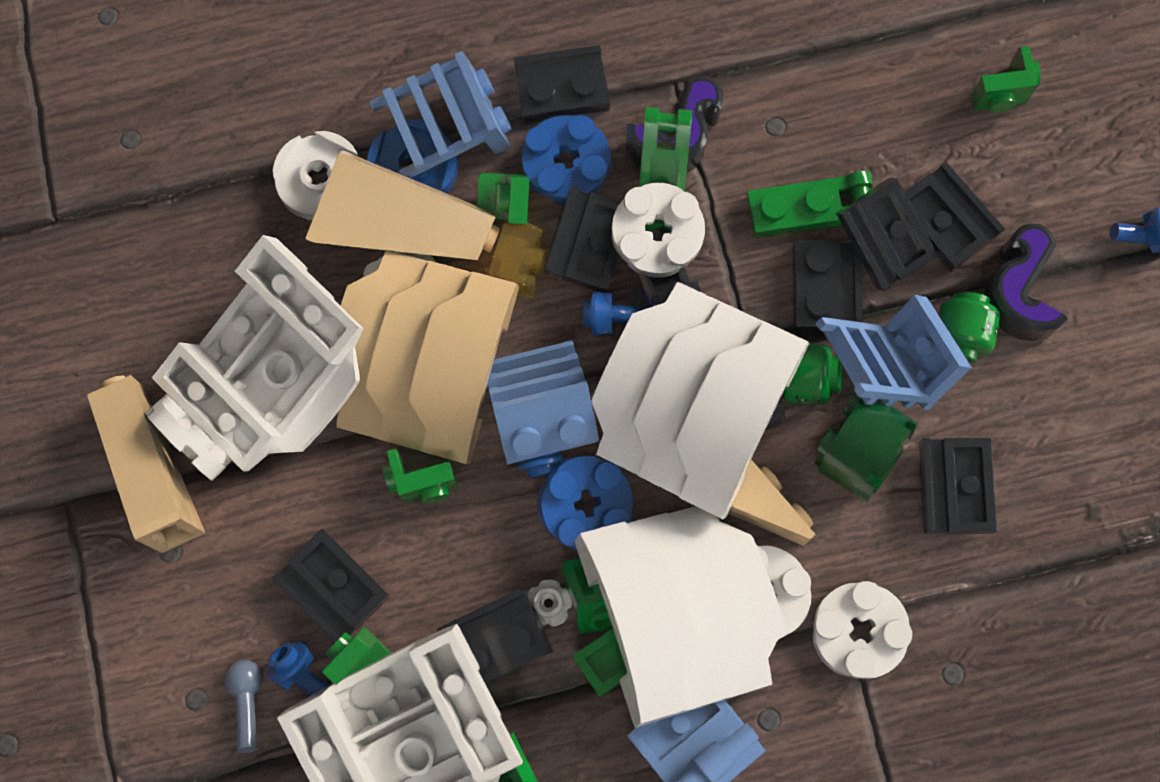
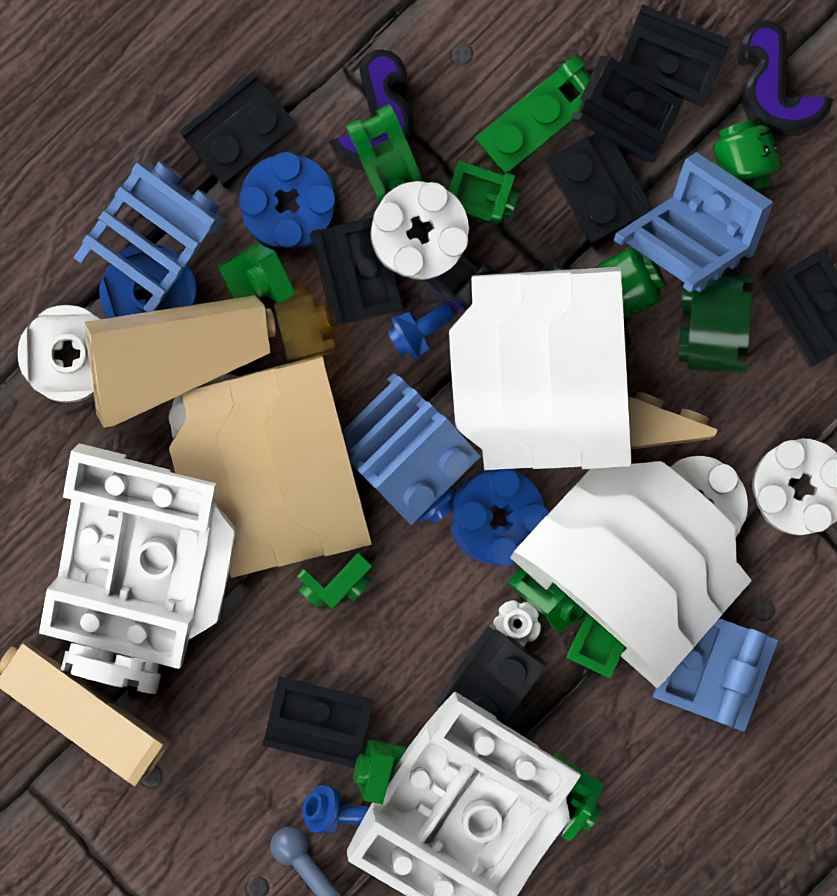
camera: 30 degrees left, 10 degrees up
none -> green bracket [448,161,520,226]

